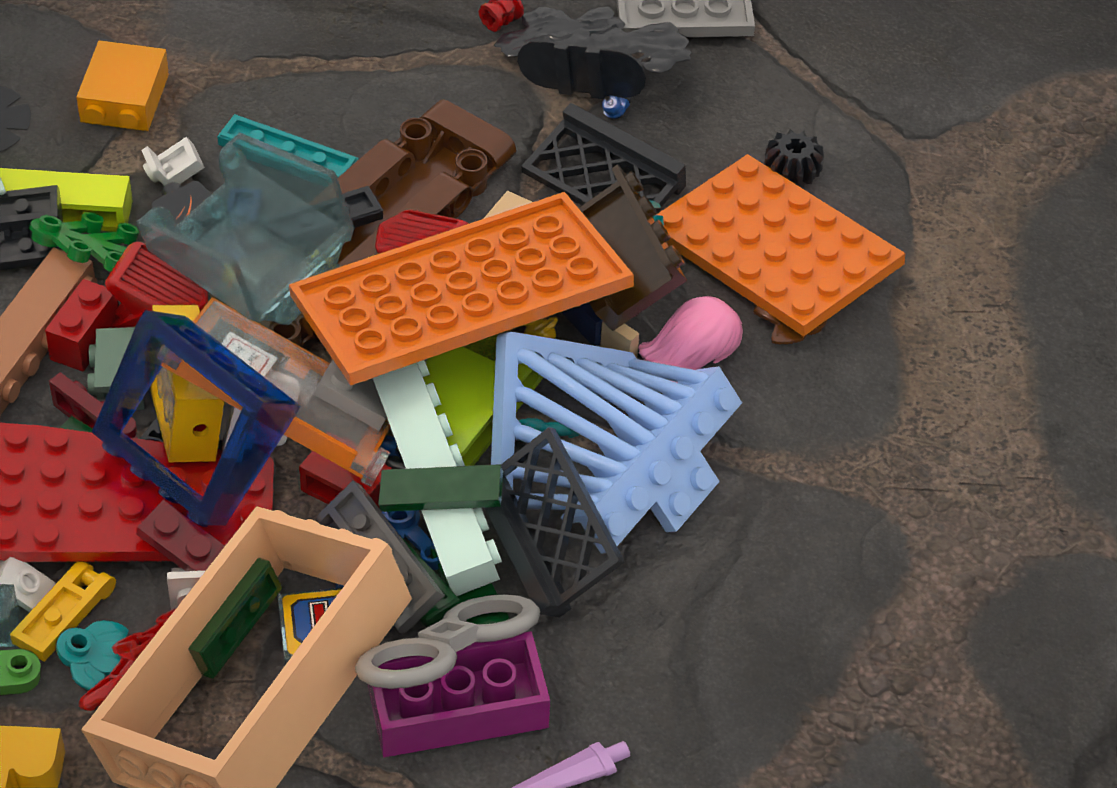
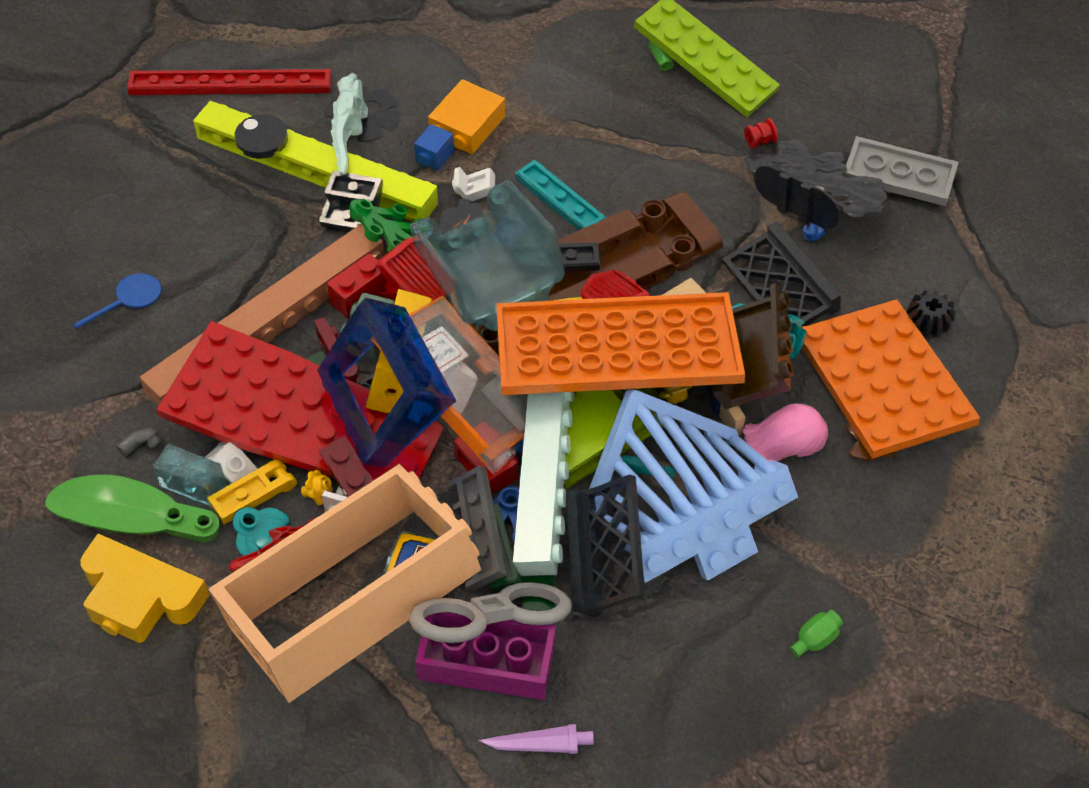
camera: 25 degrees right, 5 degrees up
dark green tile [188,558,282,679] -> none
dark green tile [379,464,503,512] -> none
none -> yellow plant [301,470,333,506]
none -> blue brick [414,124,454,171]
none -> bright green plant [790,610,843,658]

